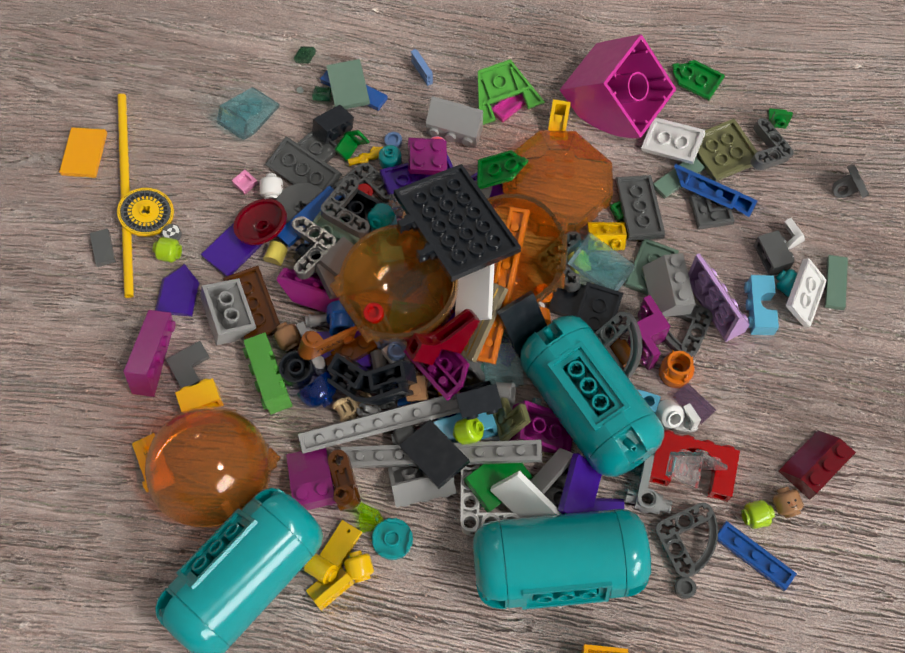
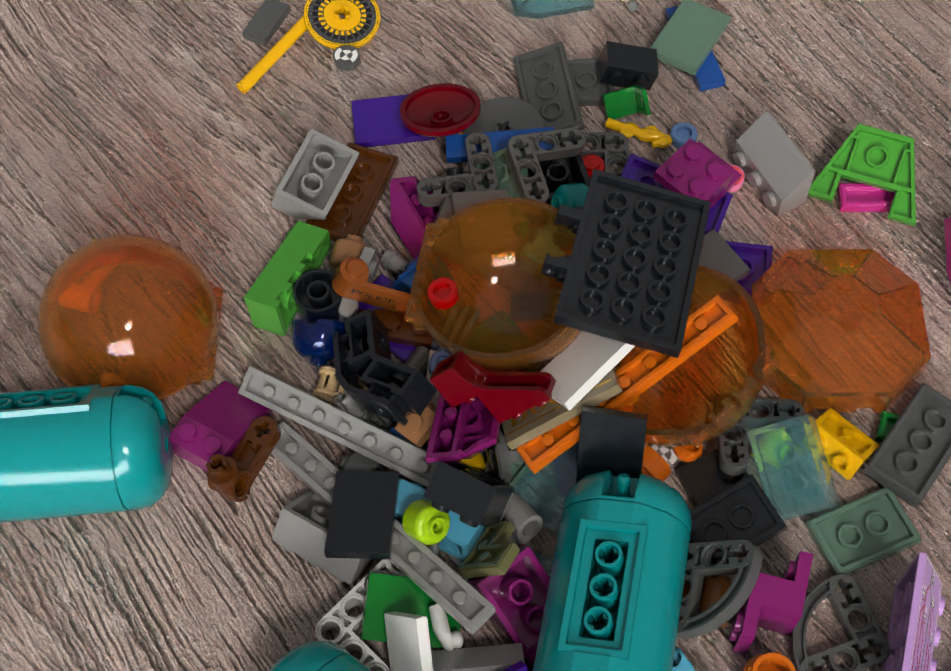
camera: 45 degrees right, 5 degrees down
magenta wedge [123,310,176,397] -> none
lime head [152,237,182,263] -> none
dark purple tile [155,264,199,317] -> none
dark grey tile [166,341,210,388] -> none
yellow brick [175,378,224,419] -> none
bright pink tile [232,170,258,195] -> none
white head [260,173,283,200] -> none
light yellow brick [263,241,288,266] -> none
yellow door [304,520,363,584] -> none
yellow panel [306,567,354,611] -> none
clear green tile [312,86,332,102] -> none
yellow head [344,550,374,583] -> none
clear neon green tile [357,502,383,534] -> none
teal tile [372,518,413,560] -> none
teal head [379,145,402,169] -> none
medium blue tile [410,49,433,86] -> none
green tile [477,150,529,189] -> none
yellow slope [547,99,571,138] -> none
light grey slope [642,253,695,317] -> none
none -> white arm [428,604,463,651]

